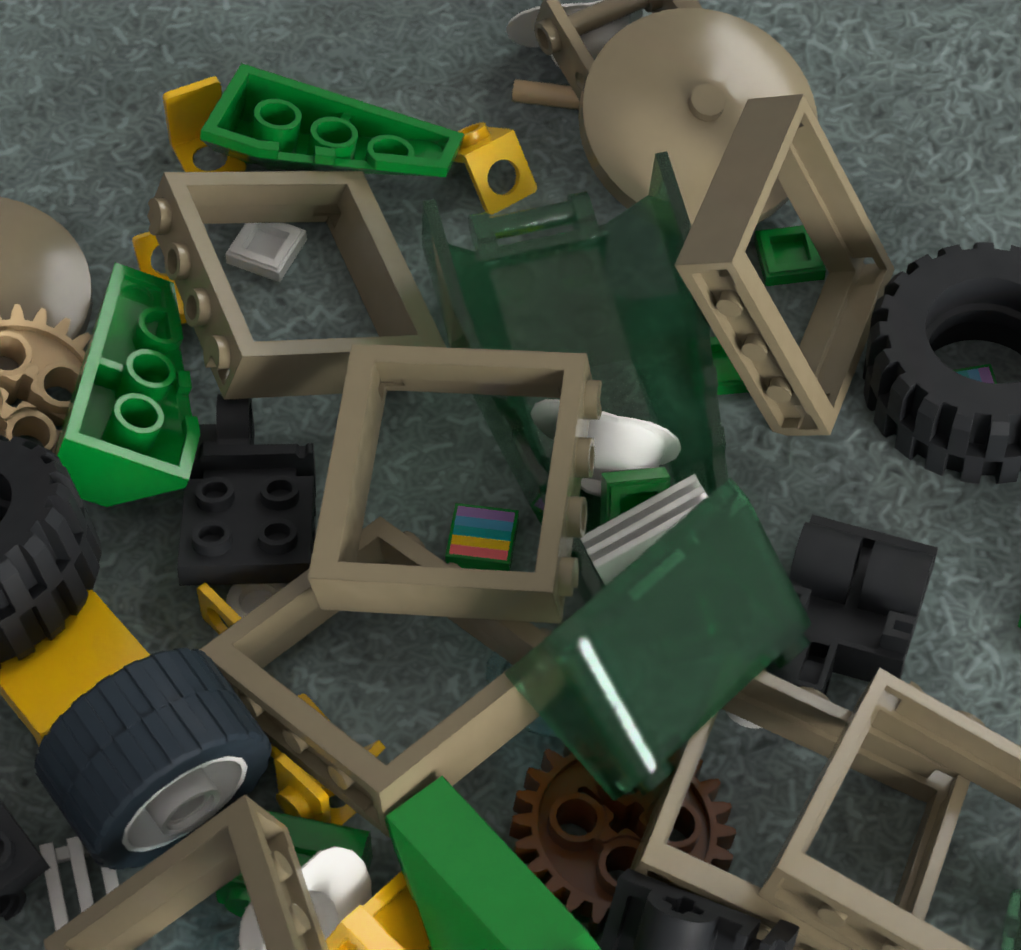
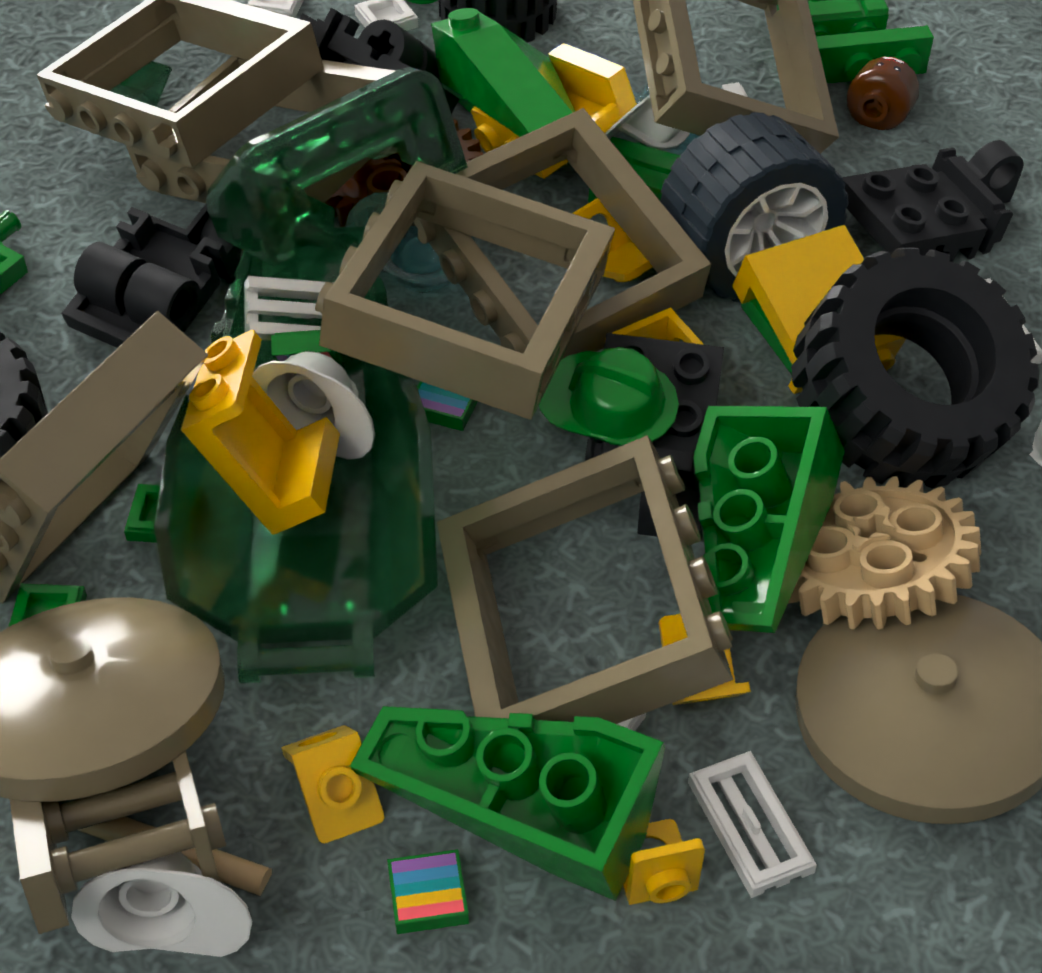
camera: 170 degrees left, 5 degrees down
none -> yellow panel [181,330,340,535]
none -> tile [387,849,469,934]
none -> green piece [539,347,679,446]
none -> white tile [688,751,817,898]

